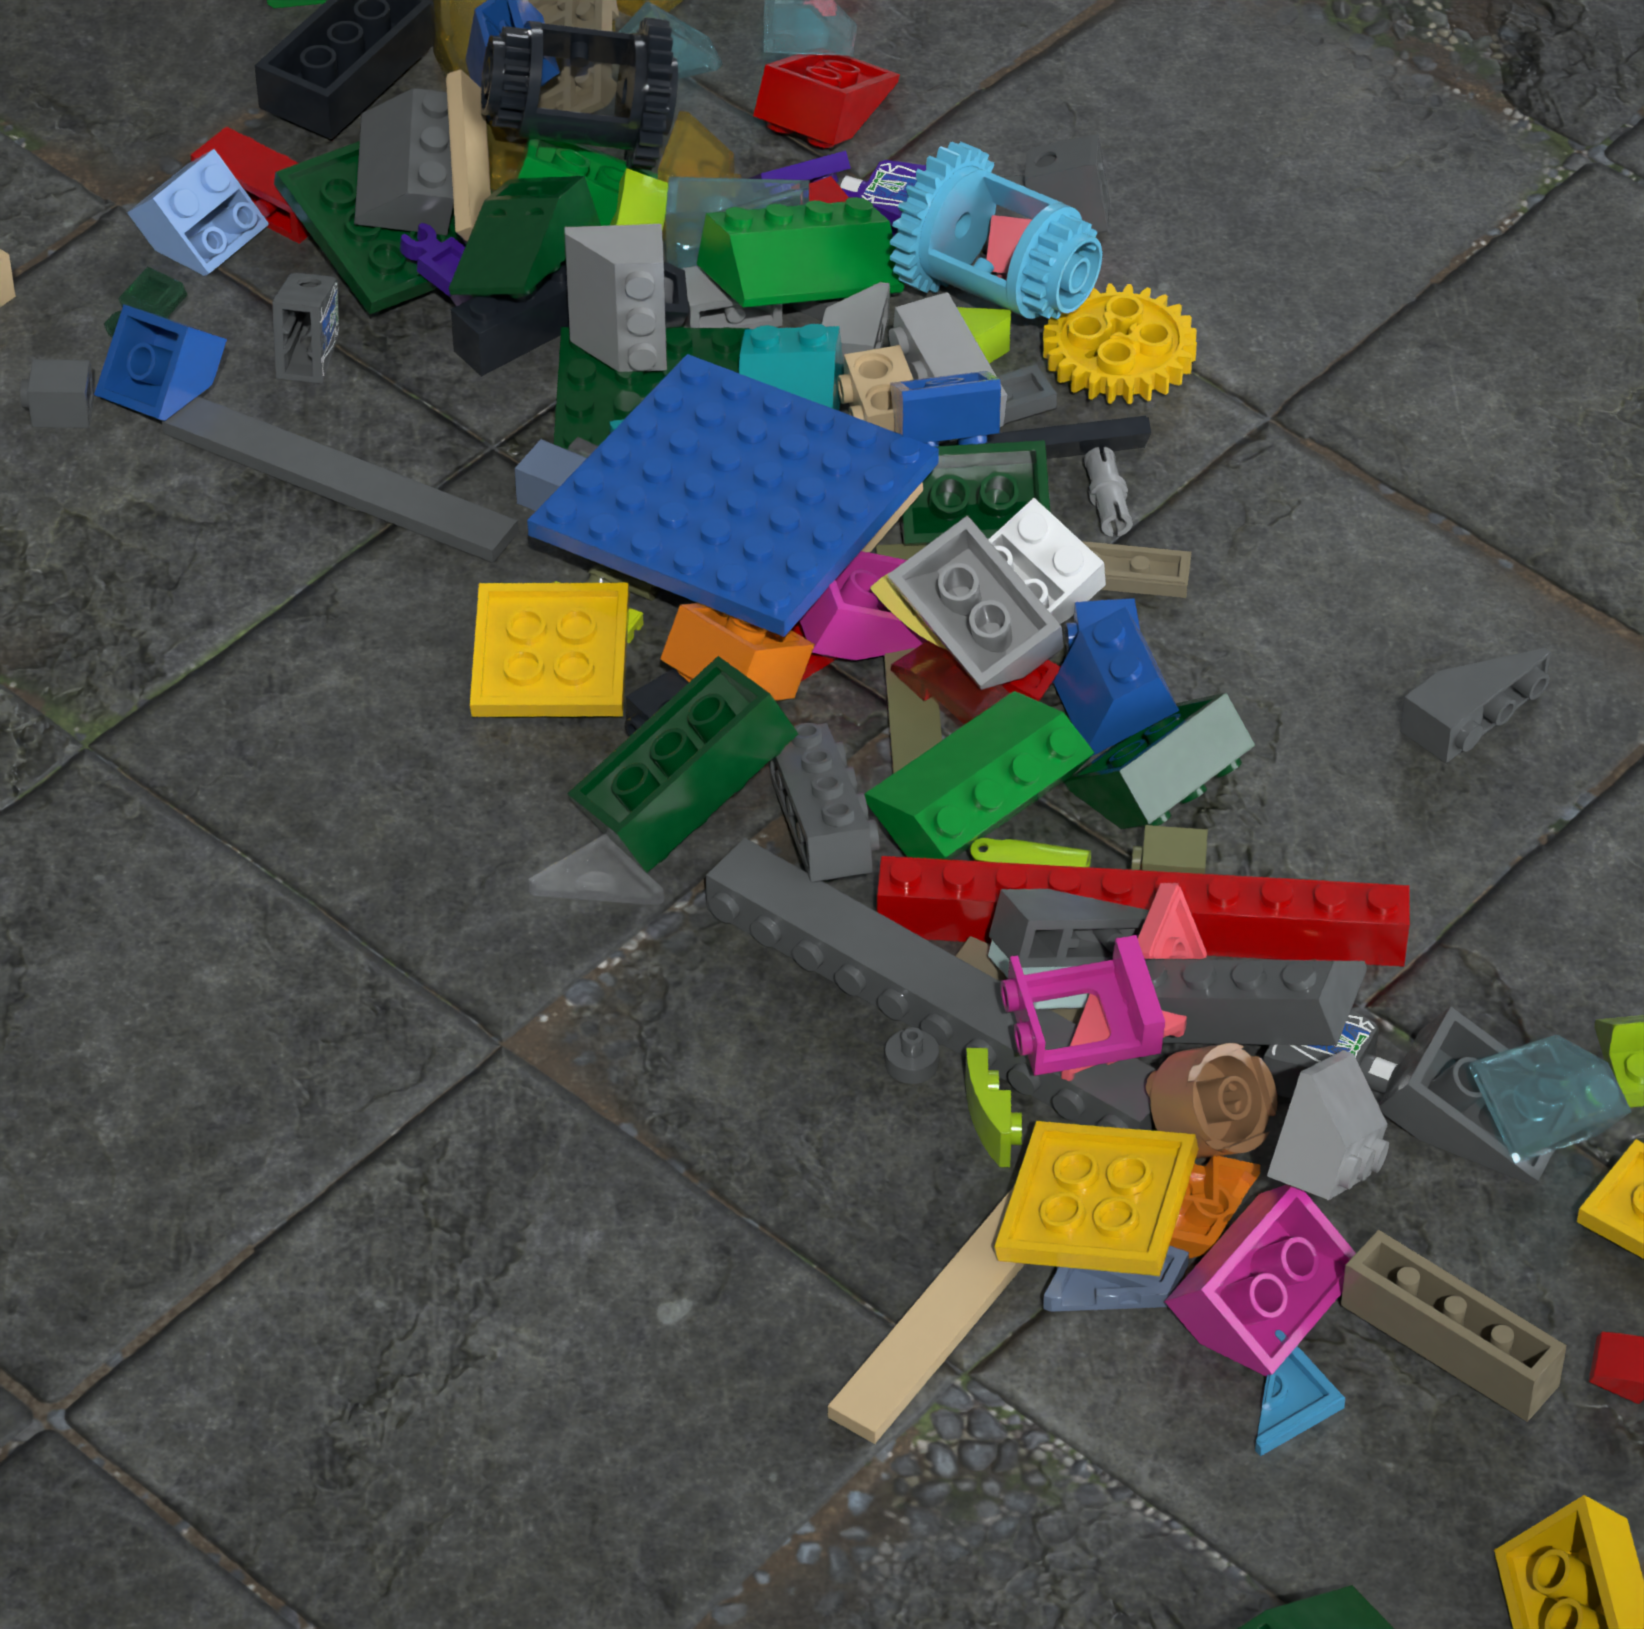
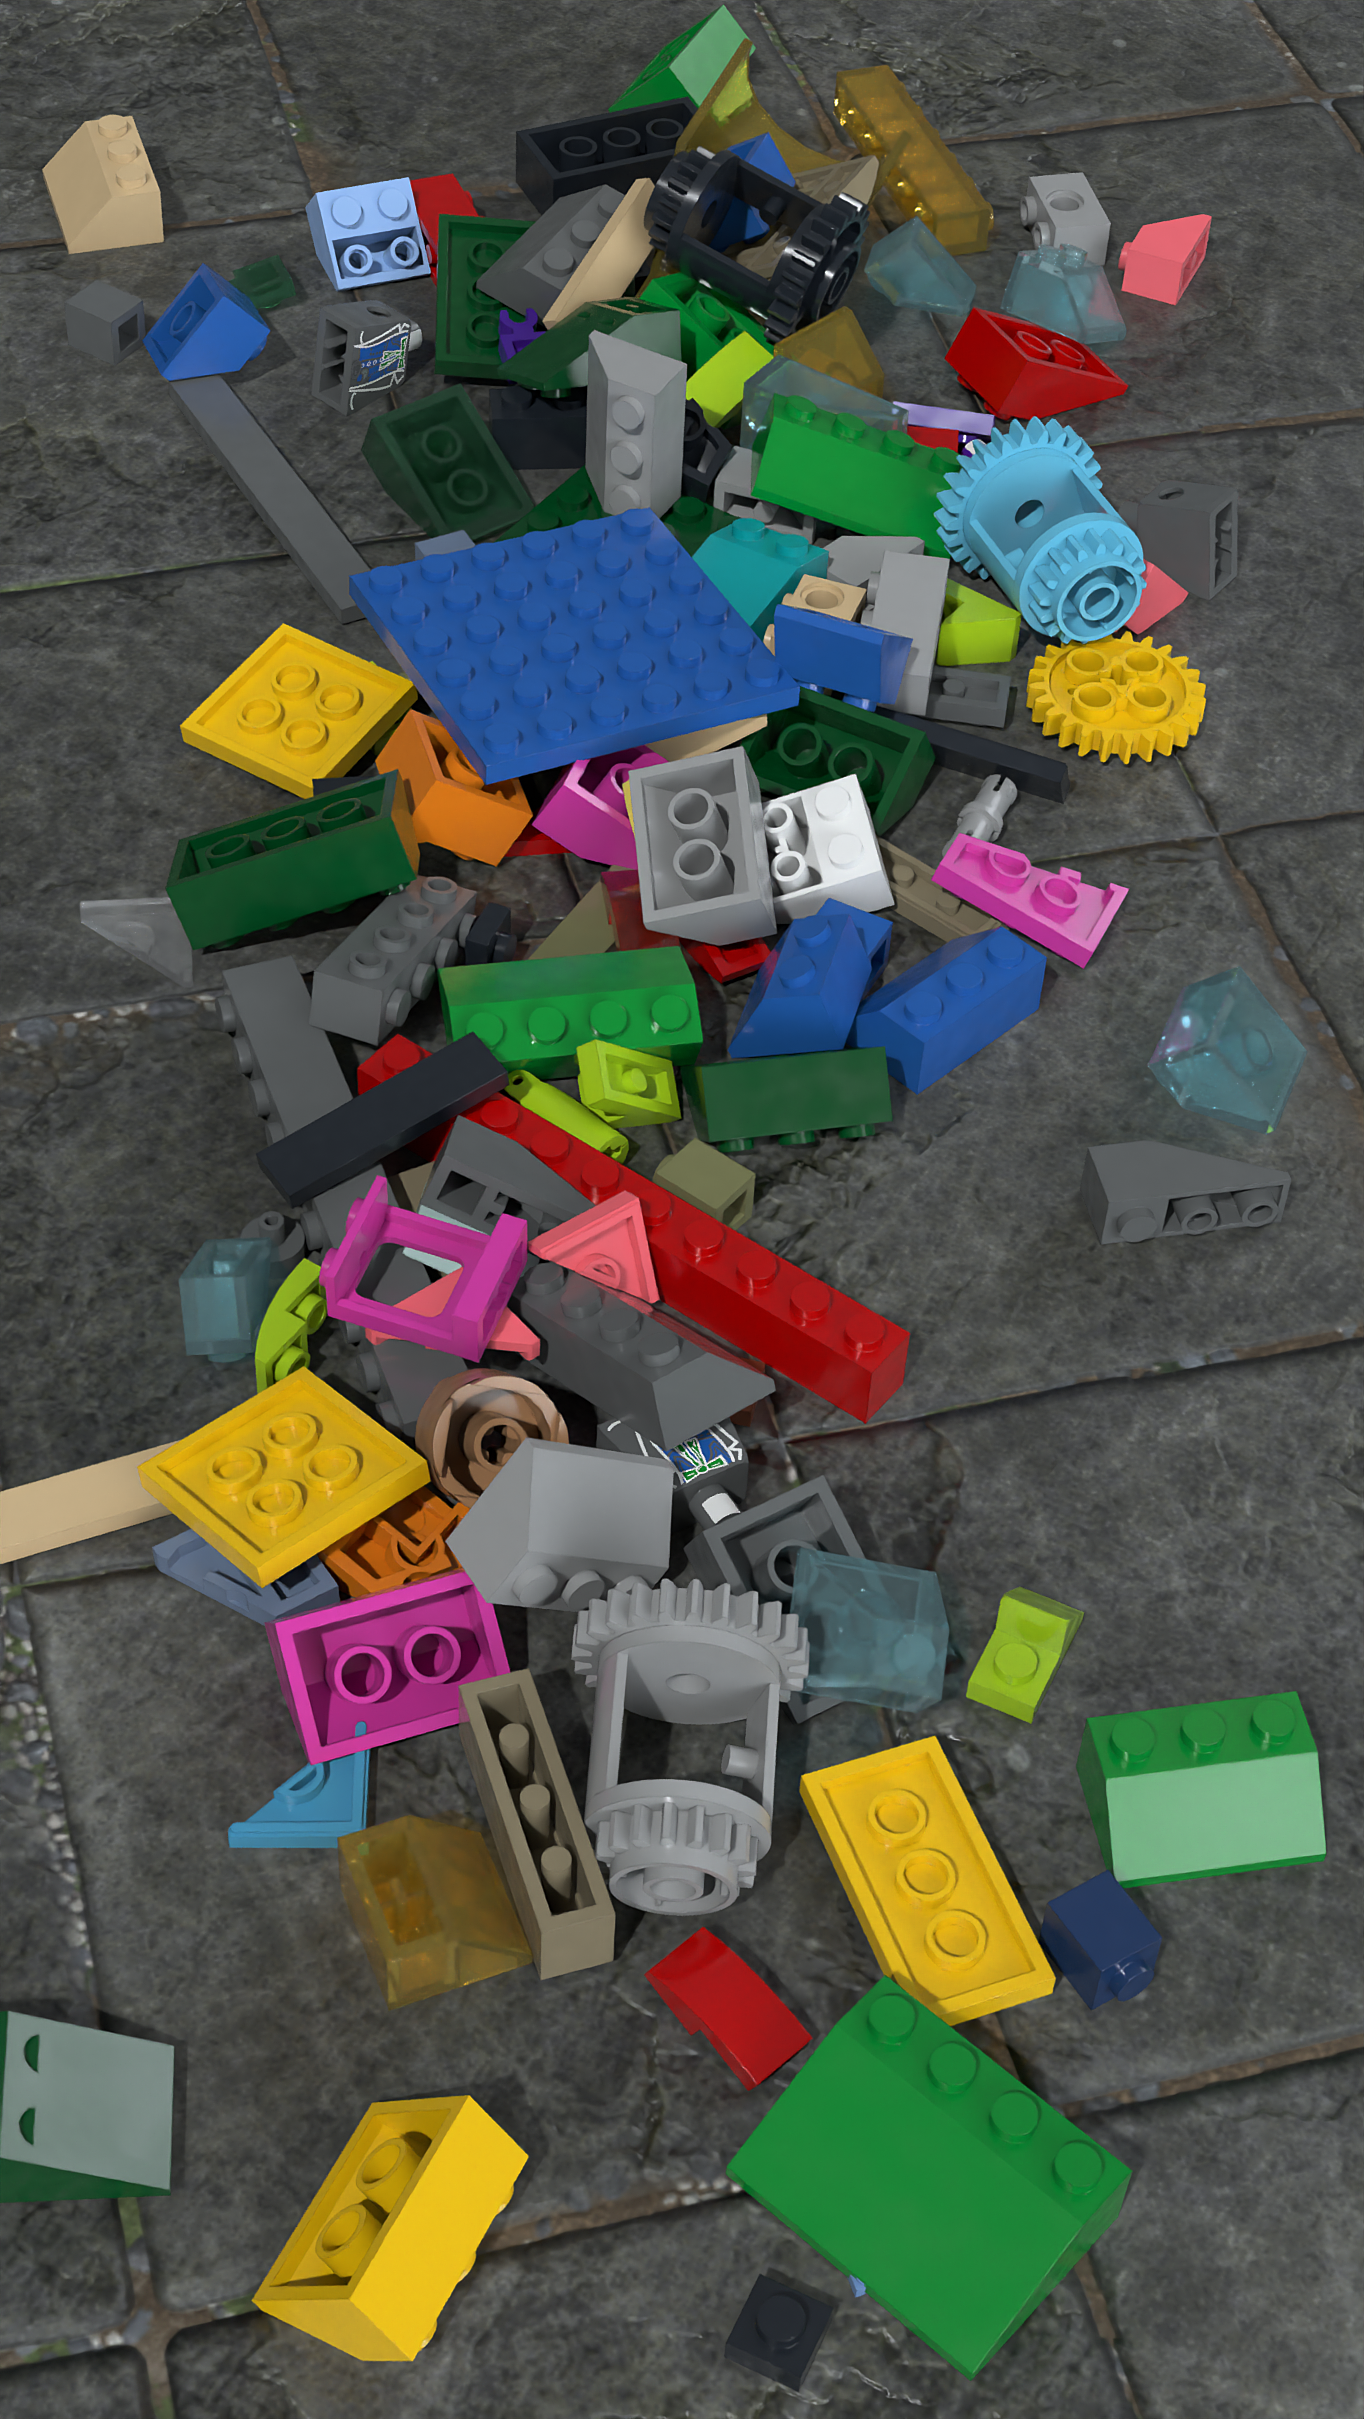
camera: 30 degrees right, 0 degrees up
none -> clear light blue slope [179,1237,271,1362]
none -> black tile [256,1032,509,1209]
none -> clear yellow slope [337,1815,533,2011]
none -> clear green slope [361,383,535,543]
none -> black plate [465,902,517,966]
none -> light grey piece [571,1579,810,1916]
none -> lime slope [576,1039,681,1129]
none -> blue slope [846,927,1047,1095]
none -> dark pink wing [931,833,1129,969]
none -> clear light blue slope [1148,966,1308,1134]

